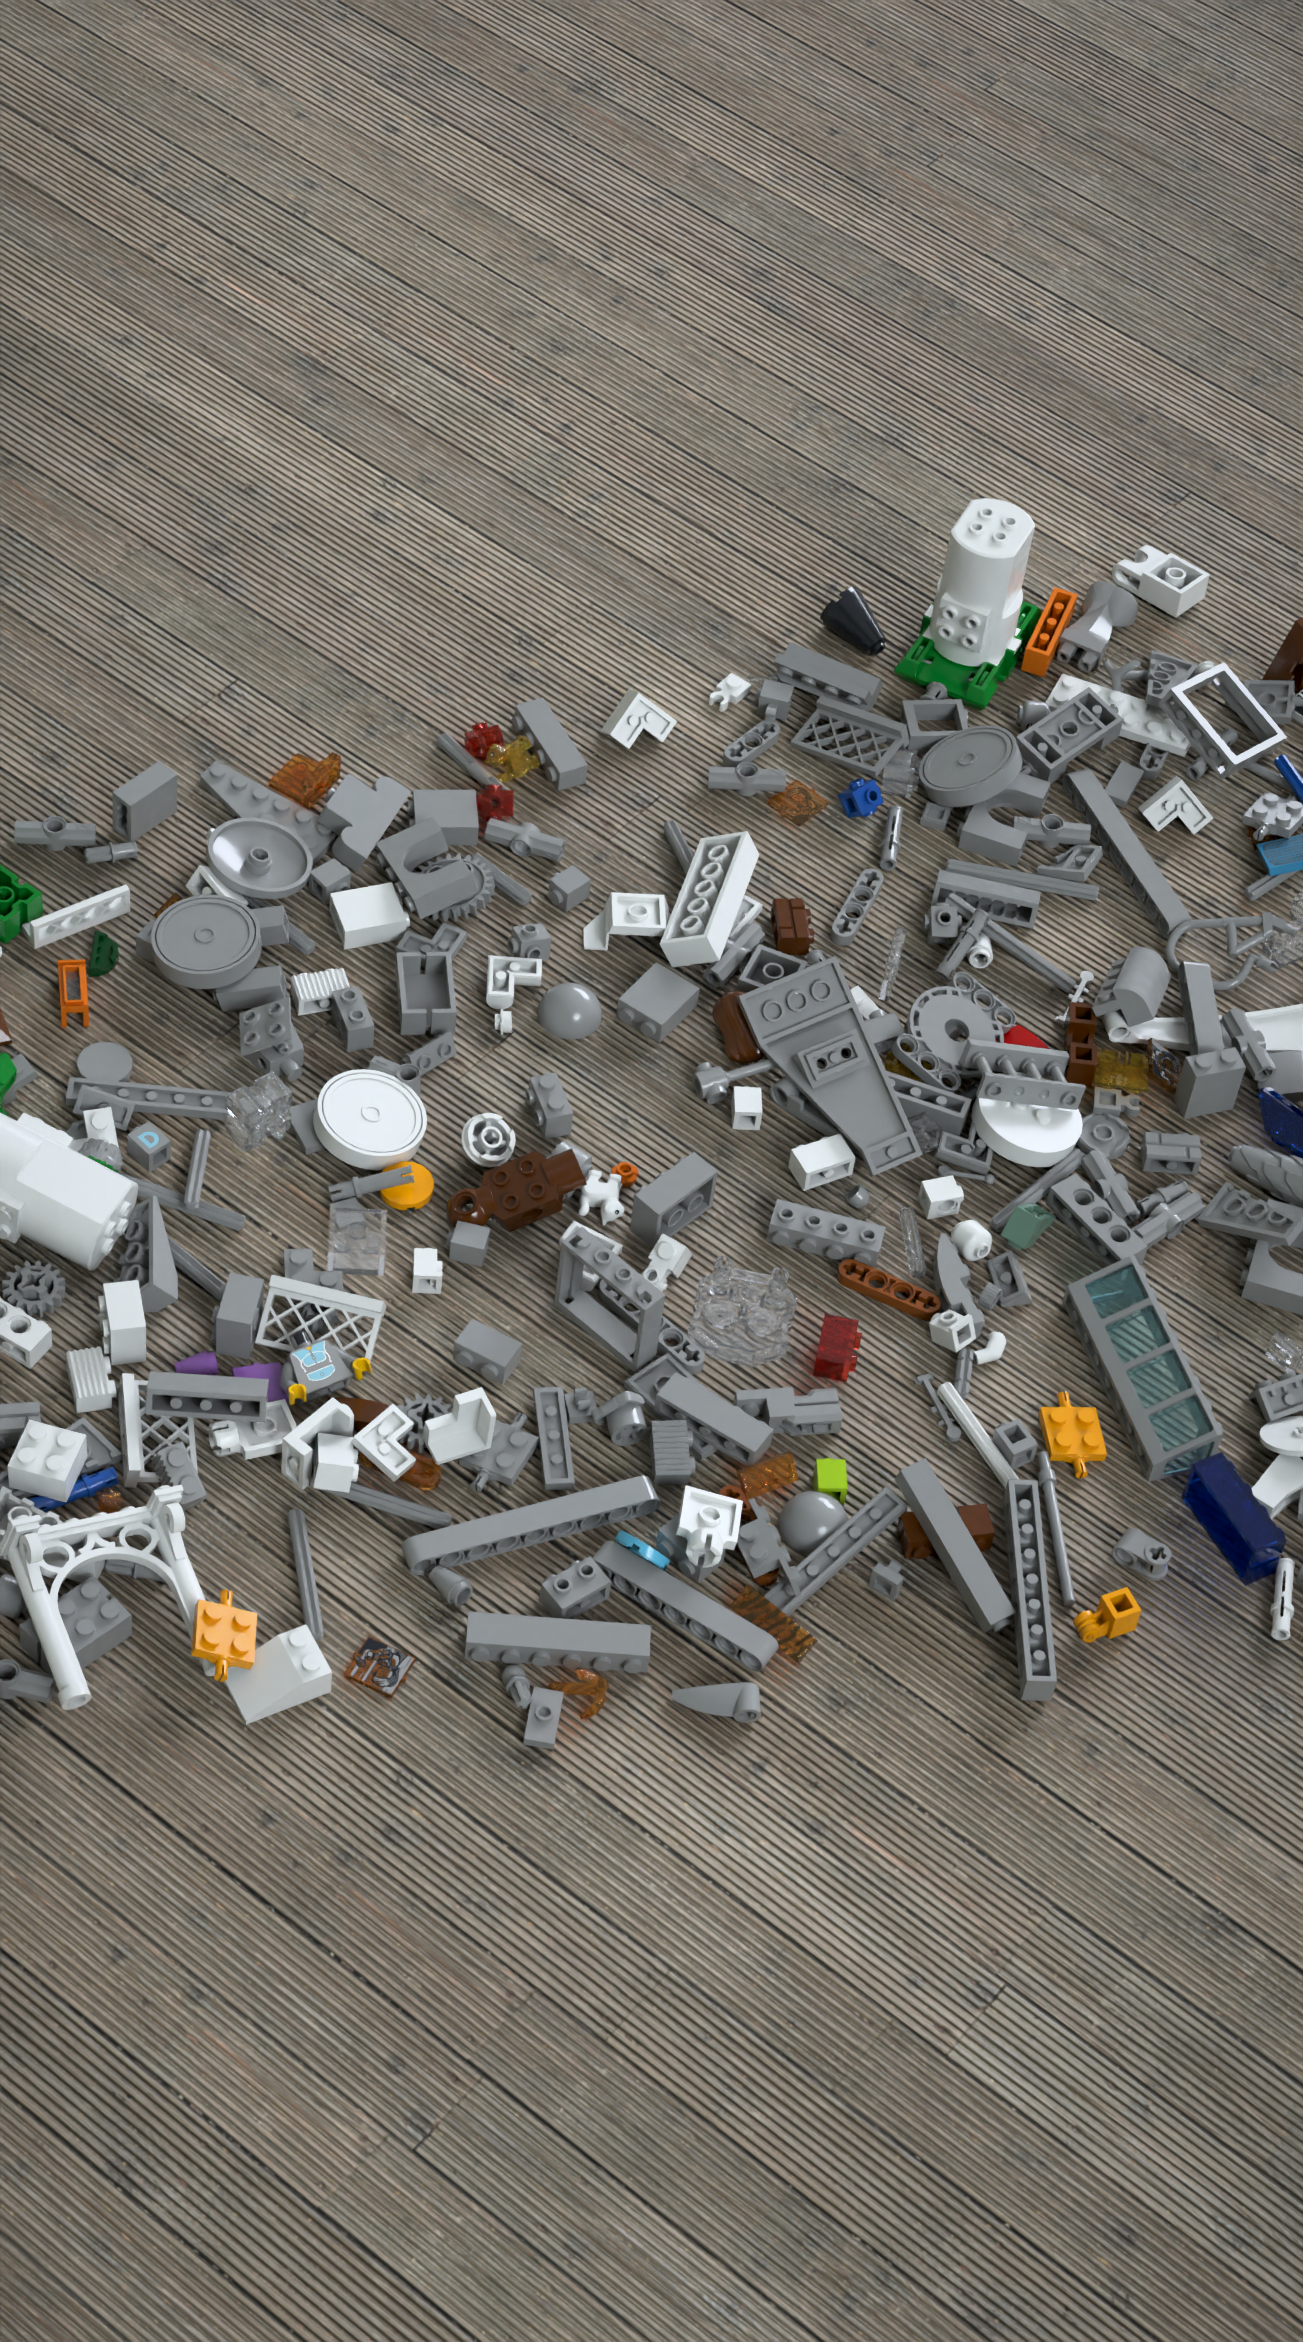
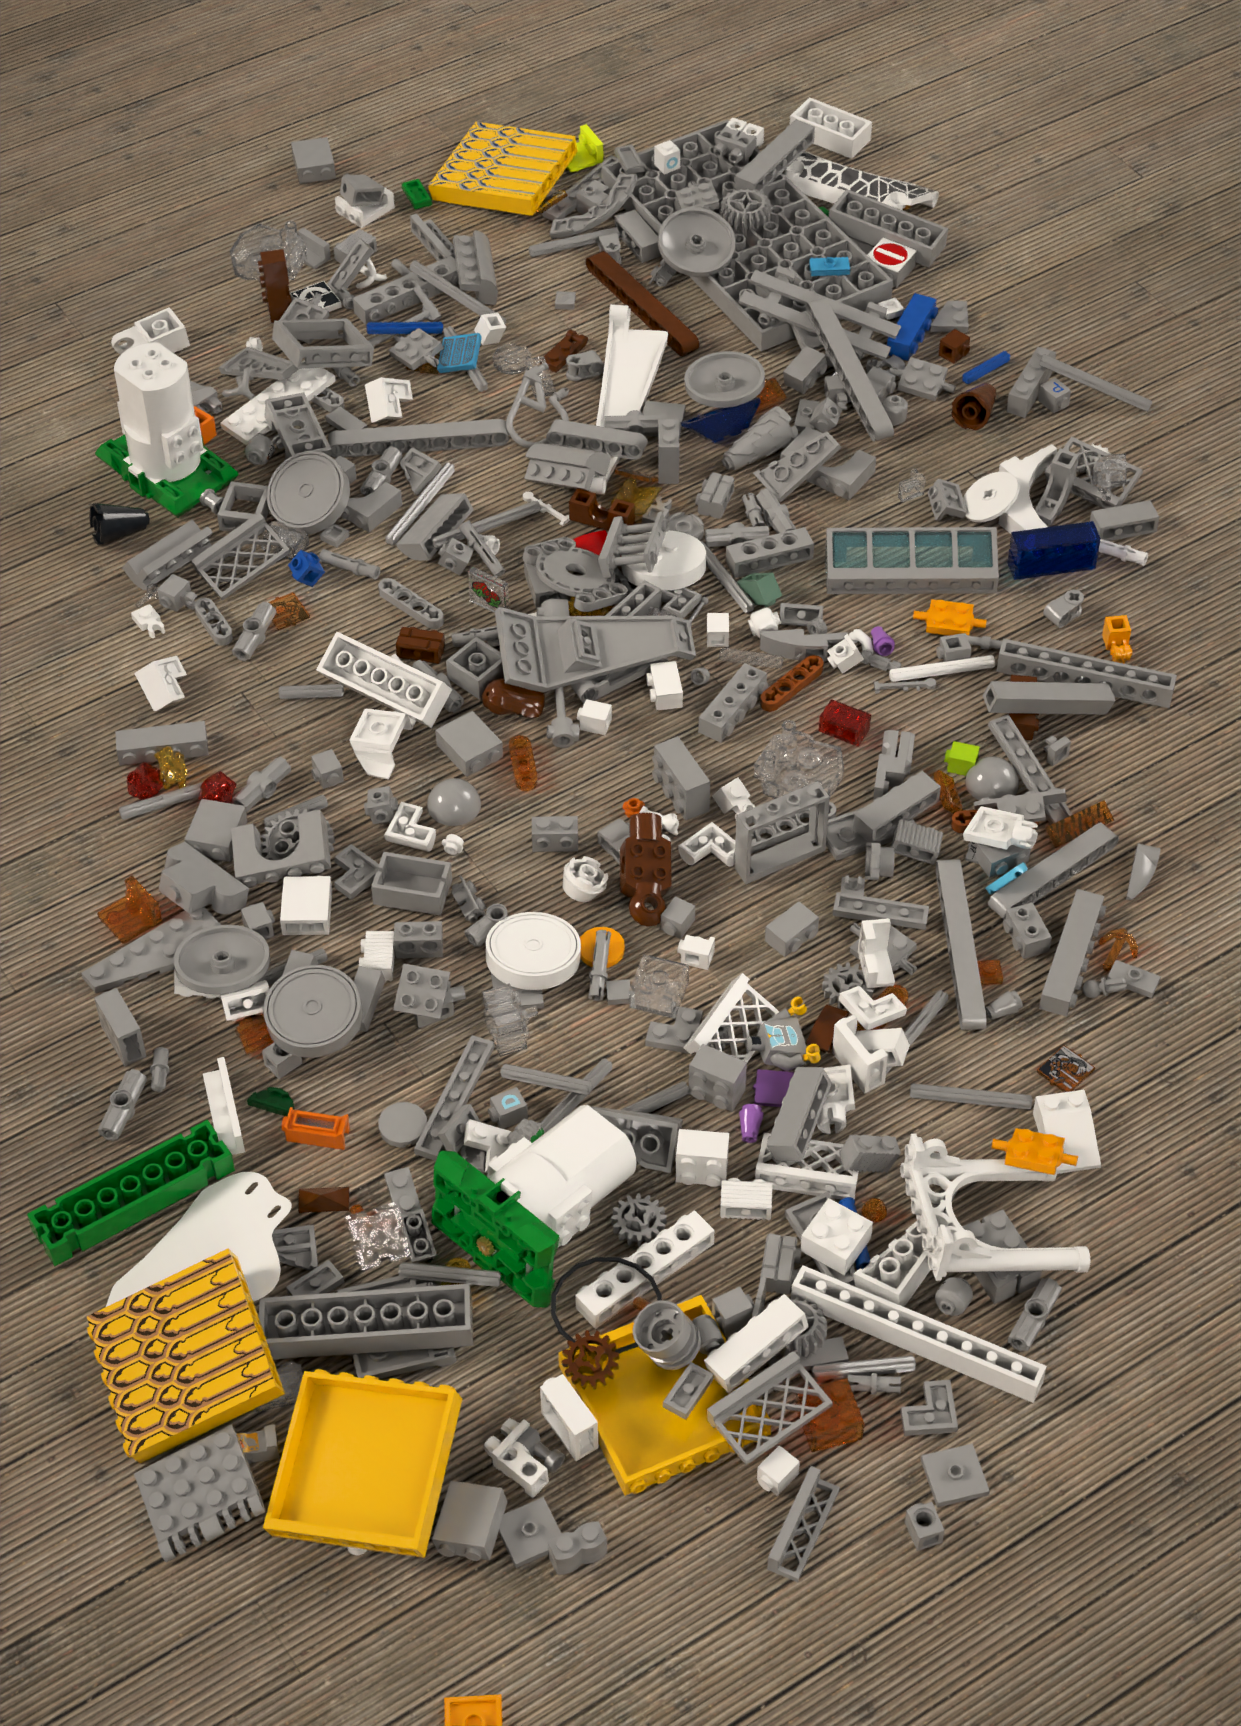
camera: 65 degrees left, 0 degrees up
none -> clear orange plate [509,735,538,791]
none -> medium lavender cone [871,626,895,656]
none -> clear orange plate [977,959,1003,986]

